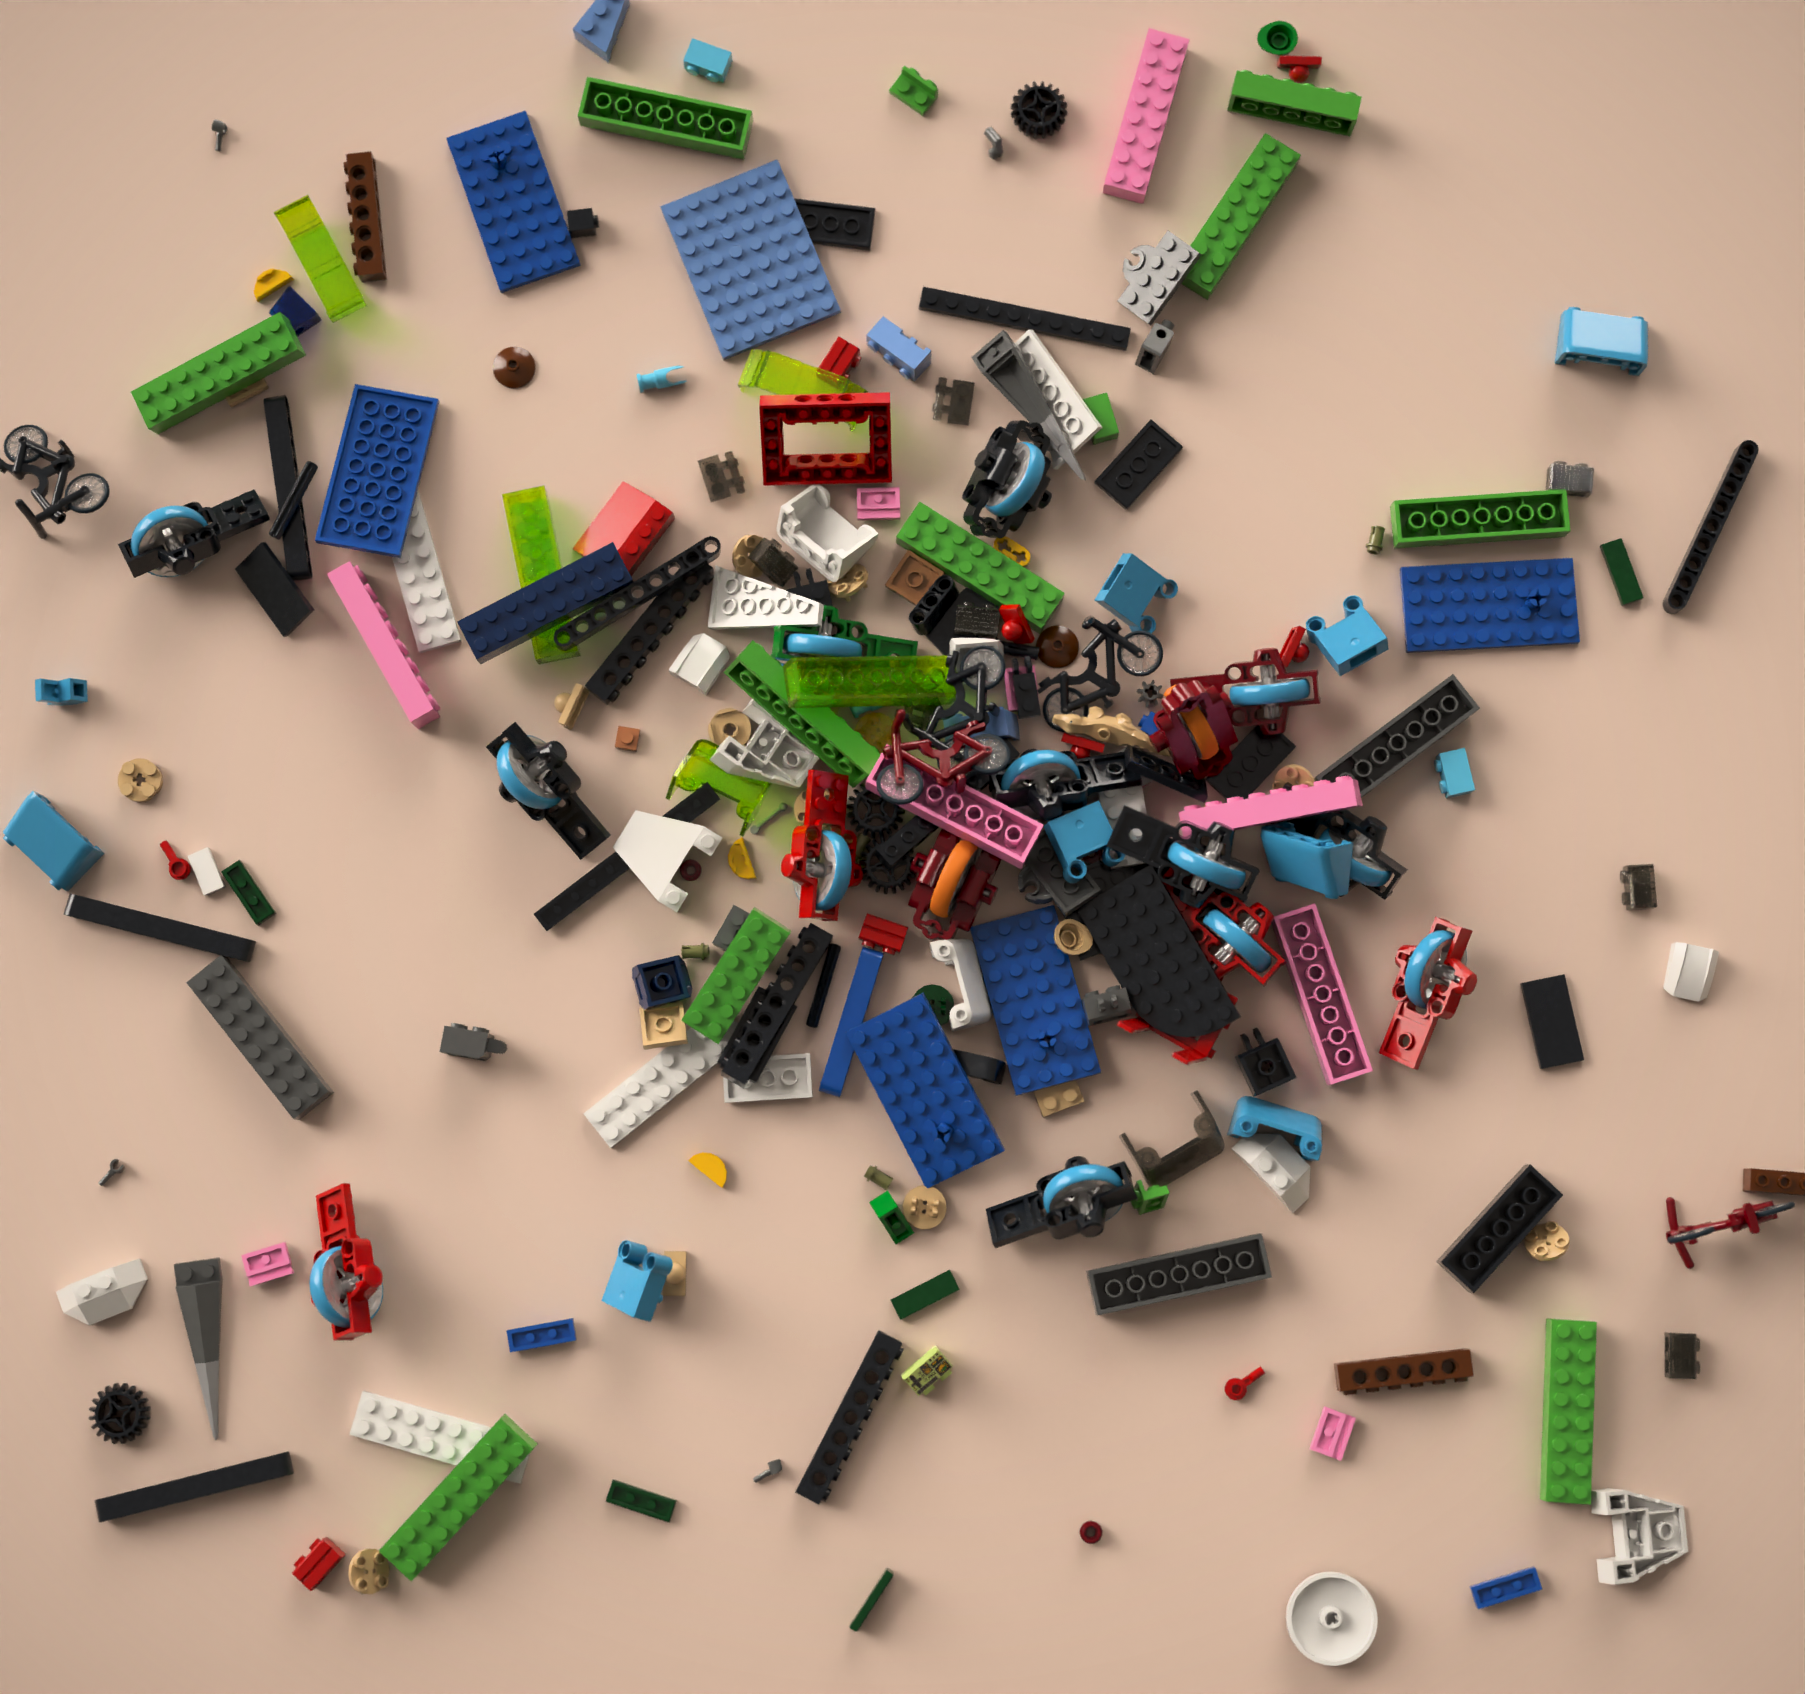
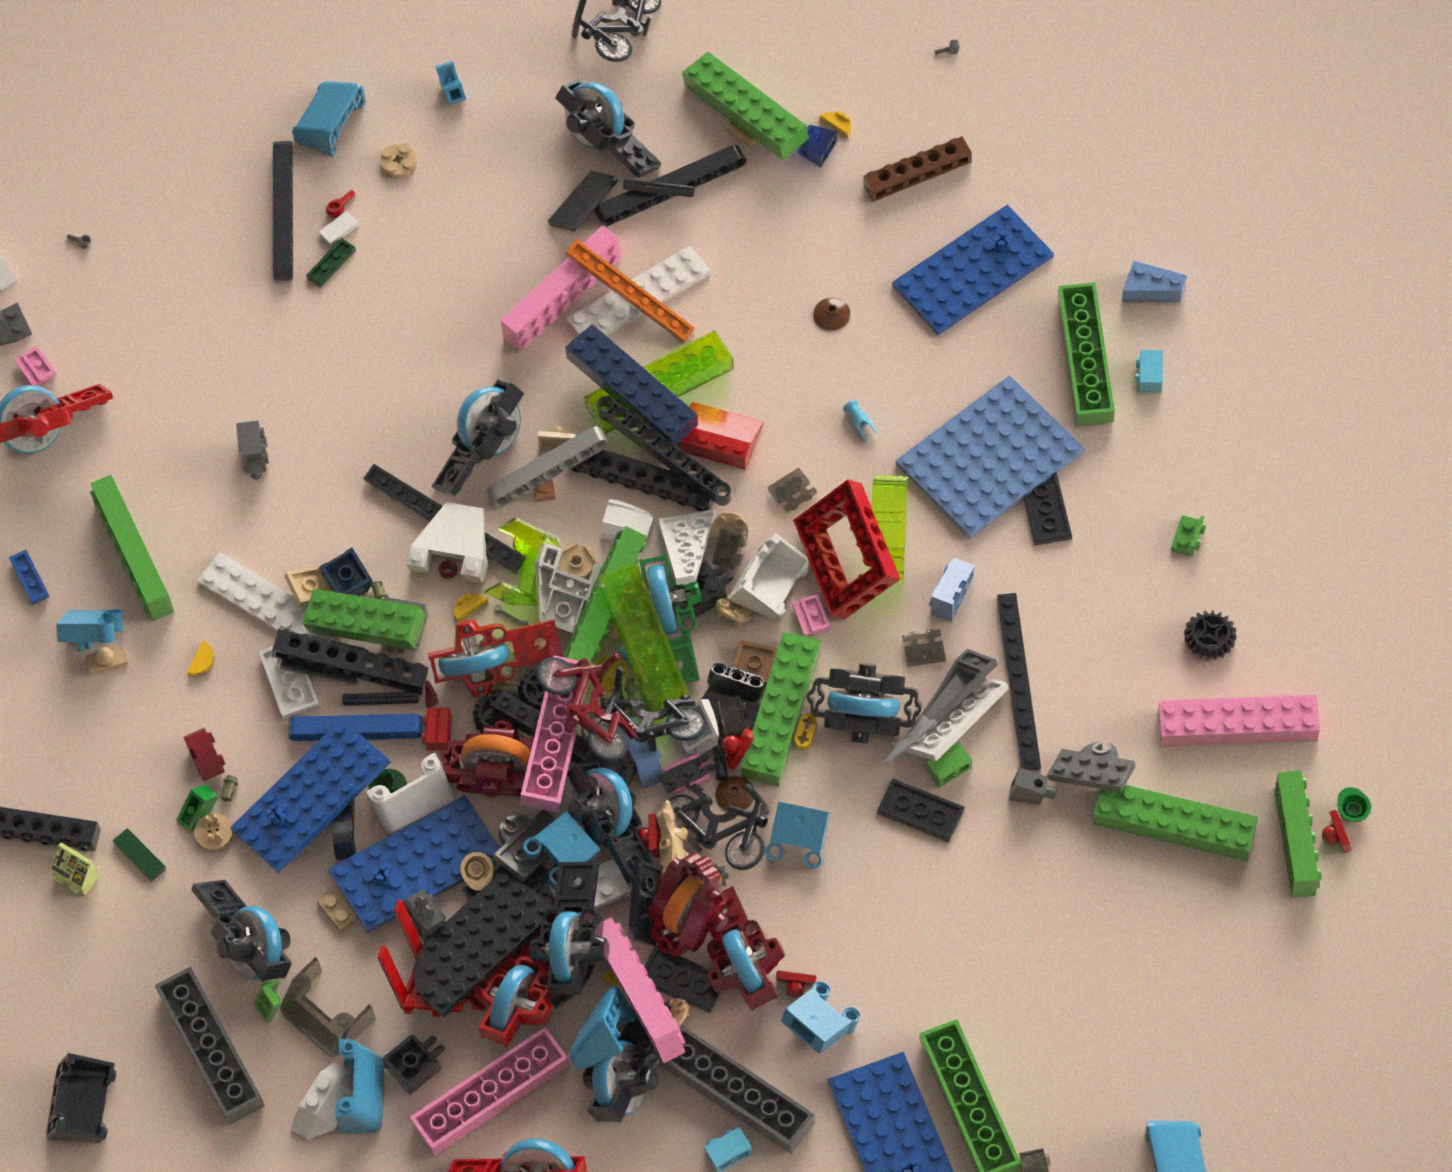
camera: 75 degrees right, 20 degrees down
dark grey brick [186,955,334,1120] -> none
clear neon green windscreen [273,195,367,323] -> none
blue plate [315,384,439,558] -> none
black brick [567,208,599,238] -> none
red brick [816,336,862,389] -> none
dark grey arm [984,127,1003,160] -> none
red plate [1225,1366,1265,1400] -> none
olive pin [1366,526,1385,554] -> none
none -> black windscreen [46,1053,116,1143]
none -> bright green brick [90,475,174,621]
none -> dark red brick [183,728,226,782]
none -> dark red slope [425,680,439,708]
none -> light grey beam [487,426,608,508]
none -> orange tile [565,239,695,344]

